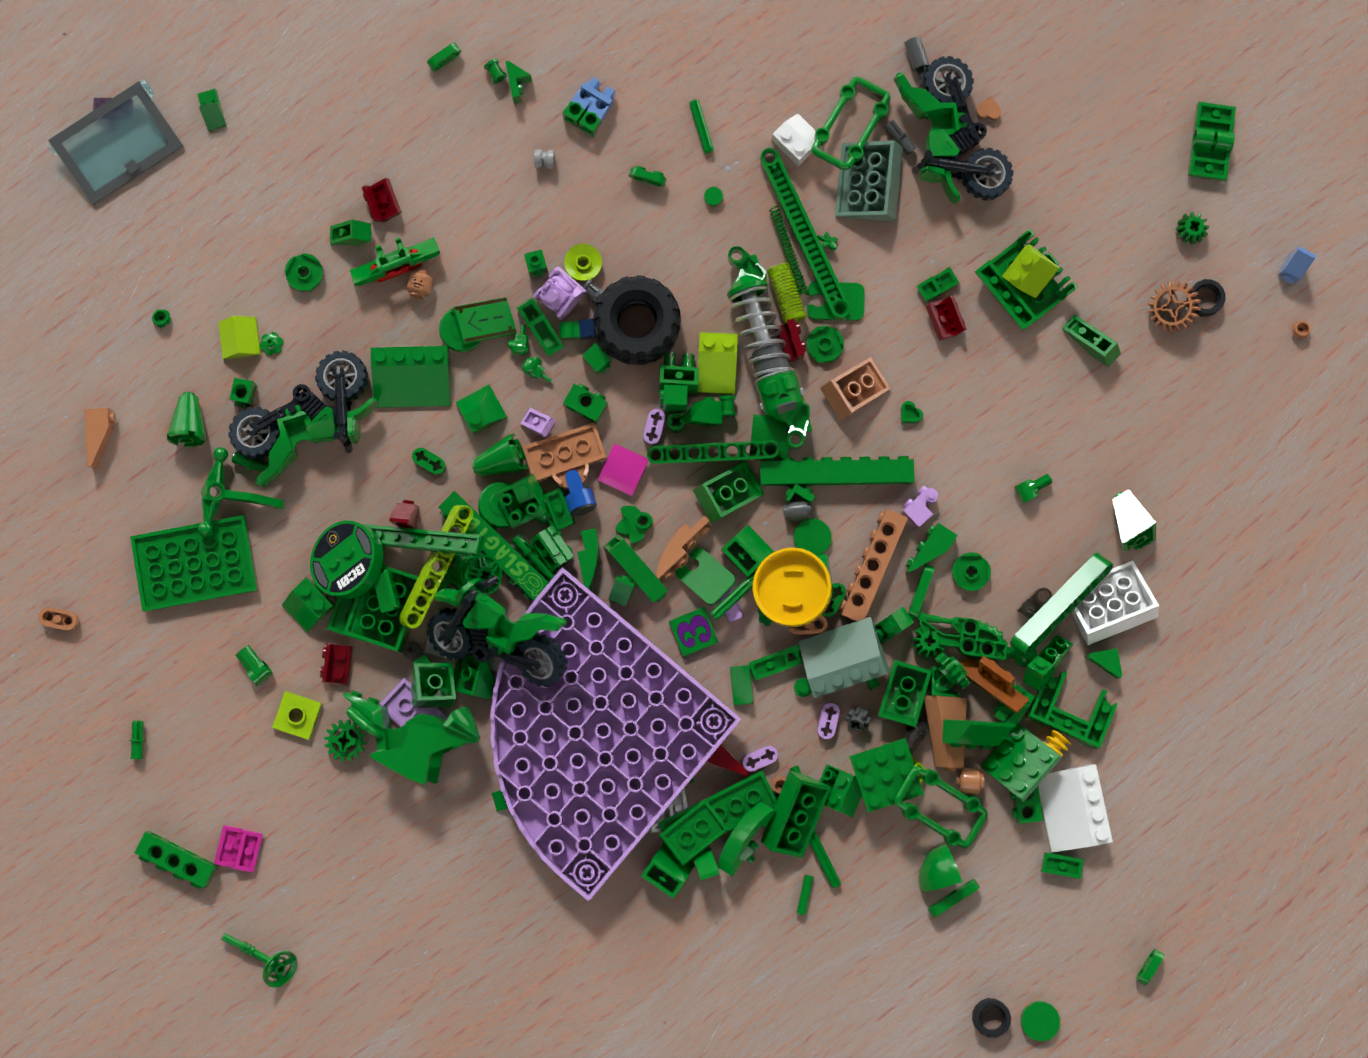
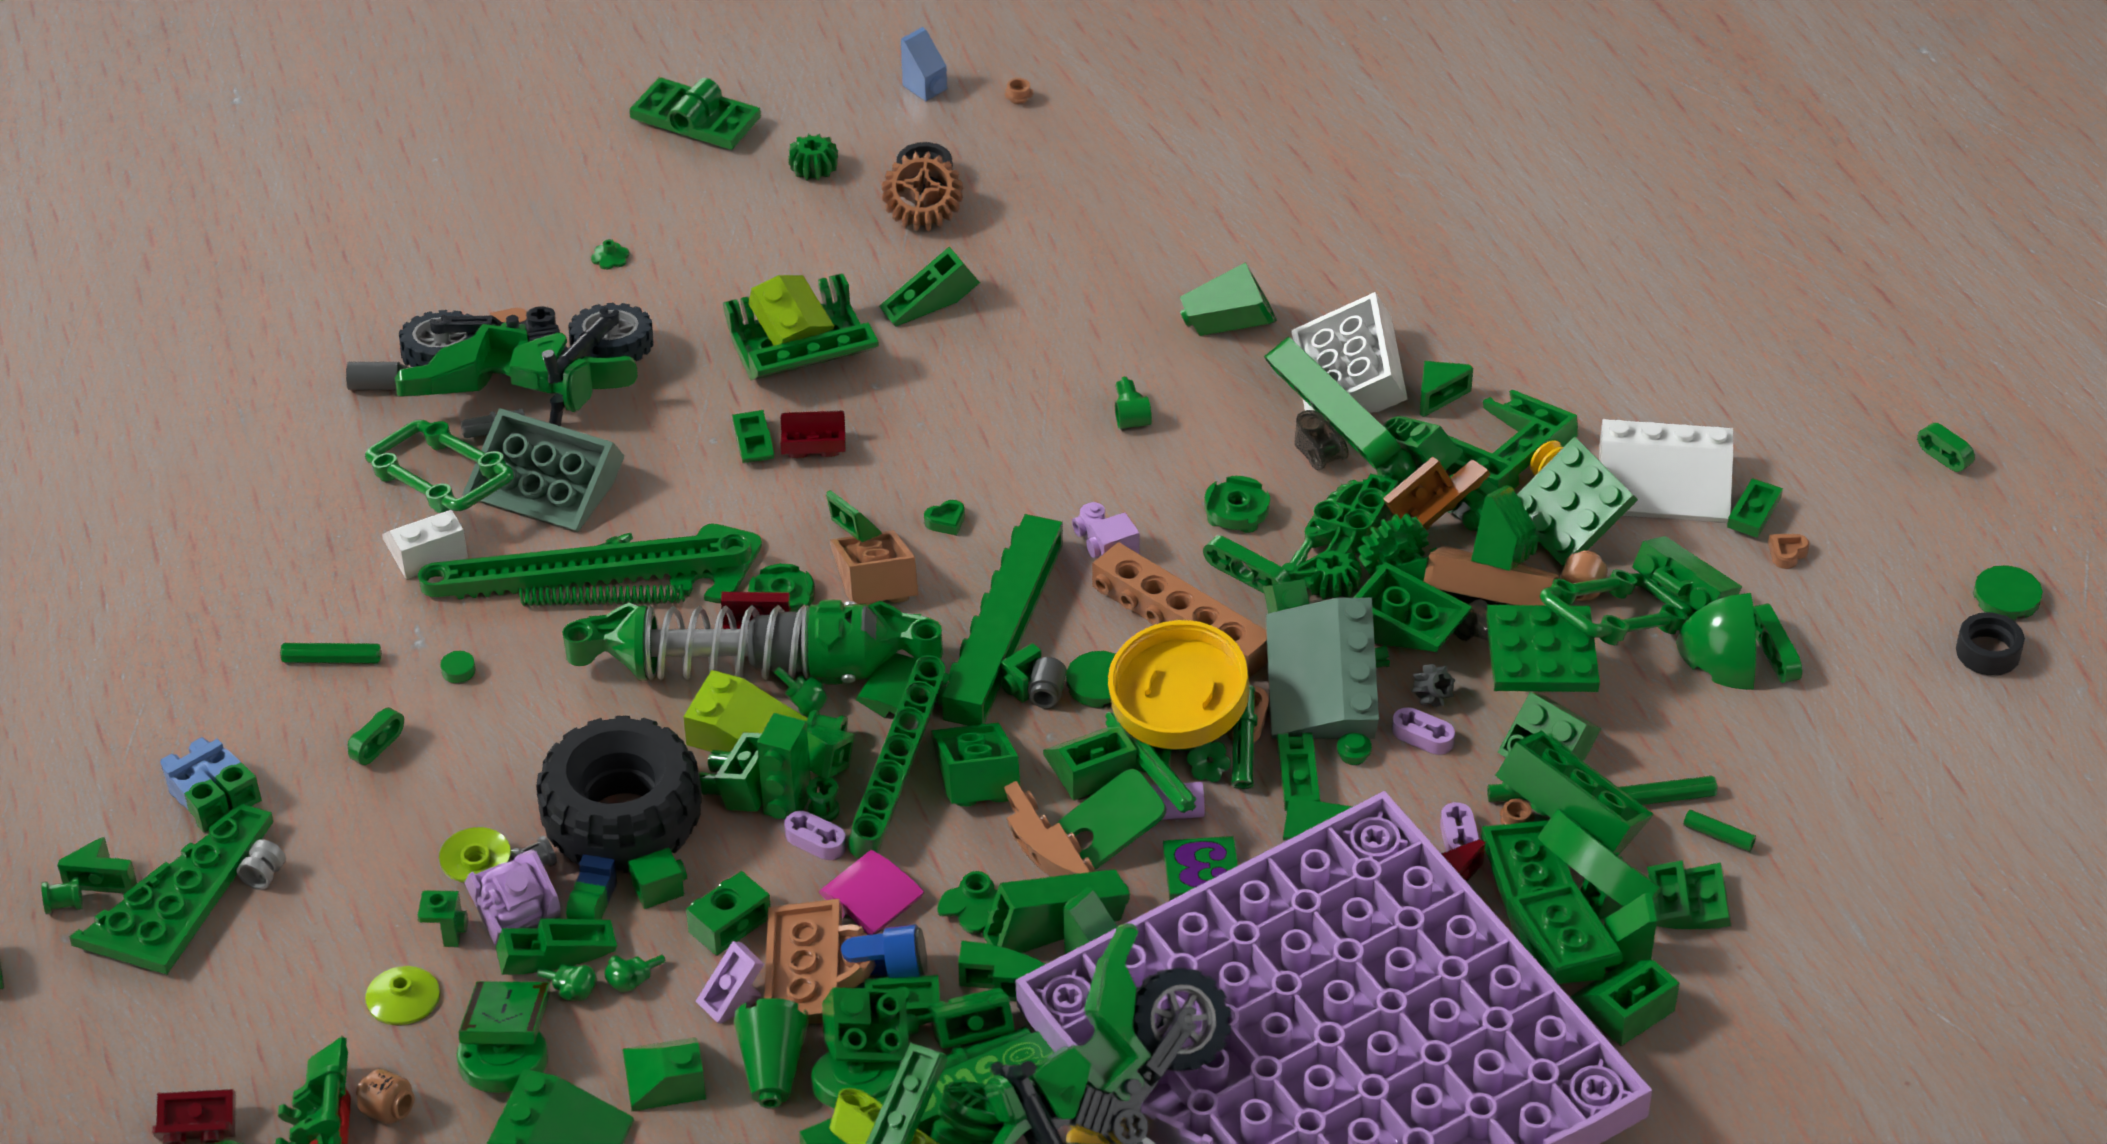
camera: 70 degrees left, 40 degrees down
lime piece [767,263,807,324] -> none
green slope [905,523,958,574] -> none
green brick [1009,786,1043,824] -> none
none -> green wing [69,803,274,975]
none -> lime dish [366,966,440,1026]
none -> green plant [591,239,629,270]
none -> green piece [774,666,827,717]
none -> green slope [826,490,882,542]
none -> green pin [1231,685,1258,789]
none -> green piece [1632,536,1742,611]
none -> green slope [1647,860,1731,929]
none -> nougat tile [1768,534,1809,569]

